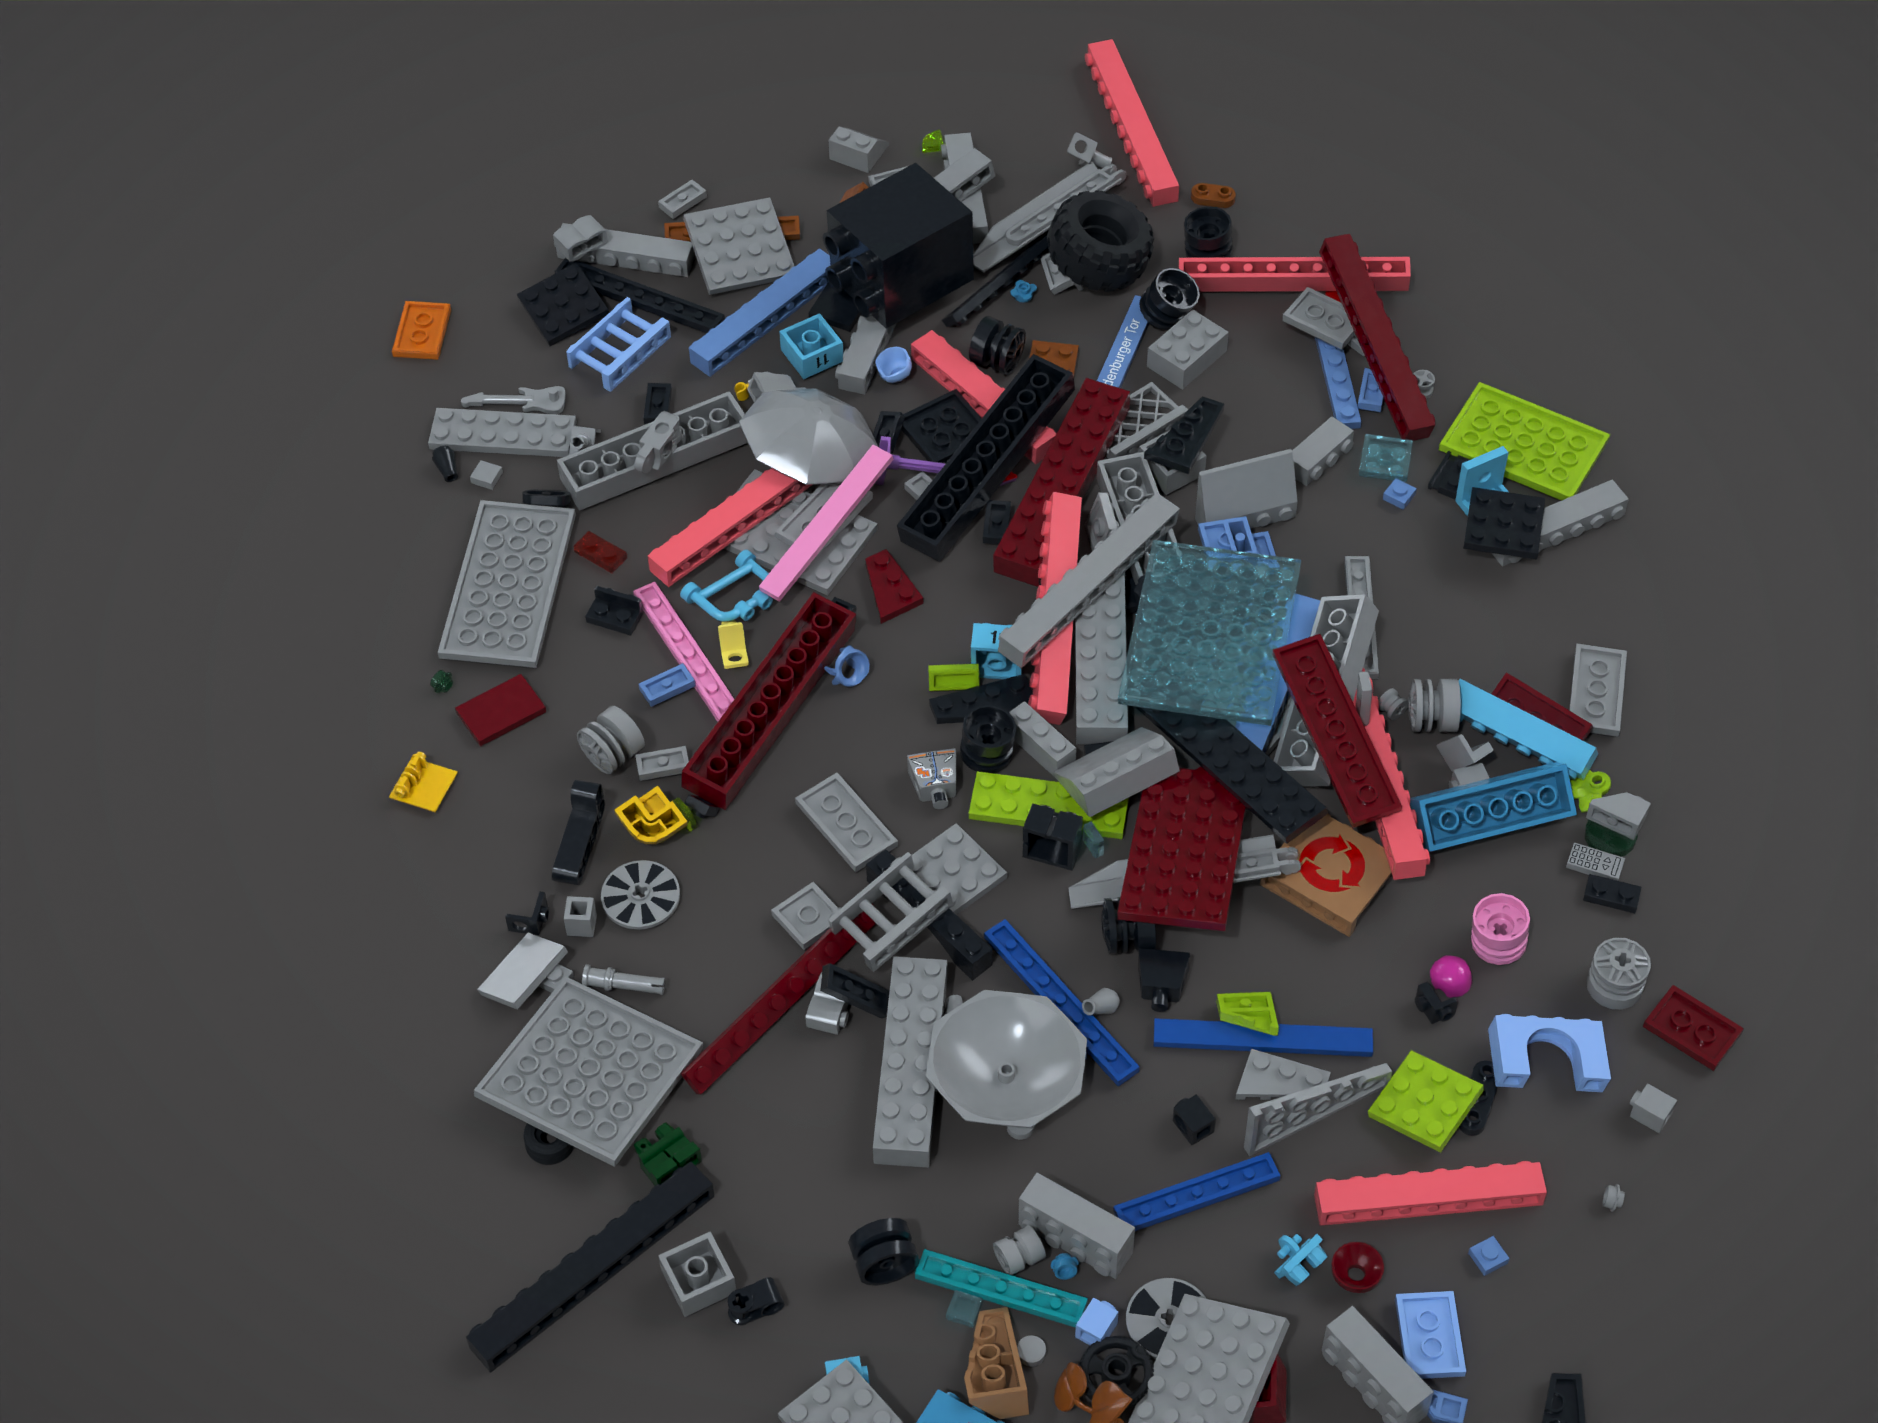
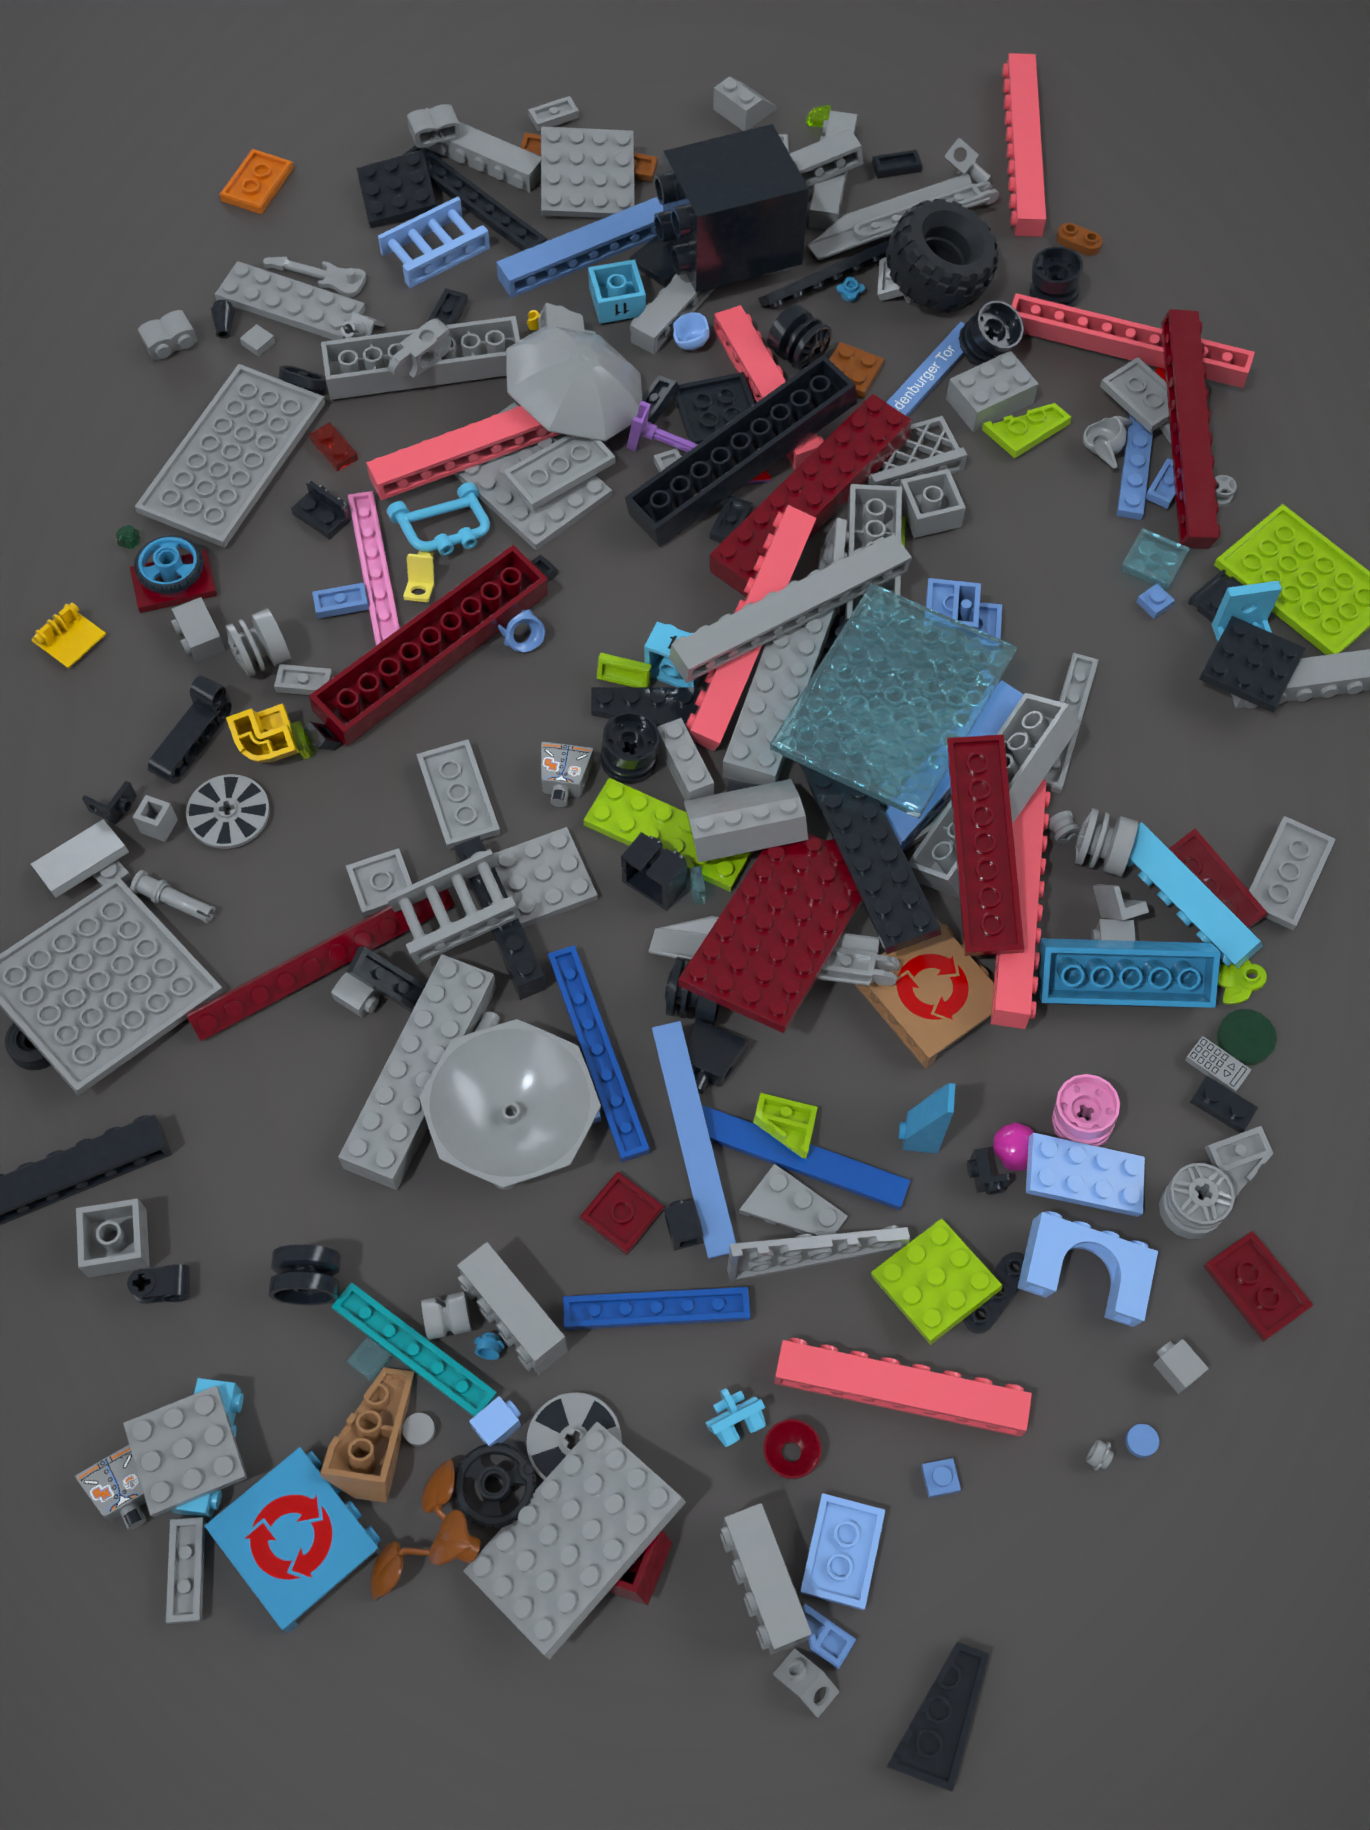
camera: 15 degrees right, 10 degrees up
dark green hips [634,1122,702,1186] -> none
bright pink tile [759,445,894,602] -> none
dark red wing [865,549,924,624] -> none
light grey cone [1082,988,1119,1015] -> none
black wing [1144,396,1224,474] -> none
light grey slope [1195,449,1298,529] -> none
light grey brick [1292,416,1354,486] -> none
light grey tile [1355,671,1372,726] -> none
light grey slope [1586,792,1651,840] -> none
none -> dark azure wheel [134,535,203,594]
none -> light grey brick [138,310,197,360]
none -> light grey brick [171,597,225,663]
none -> dark red tile [580,1171,664,1256]
none -> medium blue tile [652,1021,736,1260]
none -> black tile [872,150,922,179]
none -> dark azure wedge [898,1083,955,1154]
none -> lime wing [982,403,1071,458]
none -> light blue plate [1026,1133,1145,1217]
none -> light grey piece [1083,416,1132,468]
none -> medium blue tile [1125,1424,1159,1458]
none -> light grey wing [1205,1126,1274,1198]

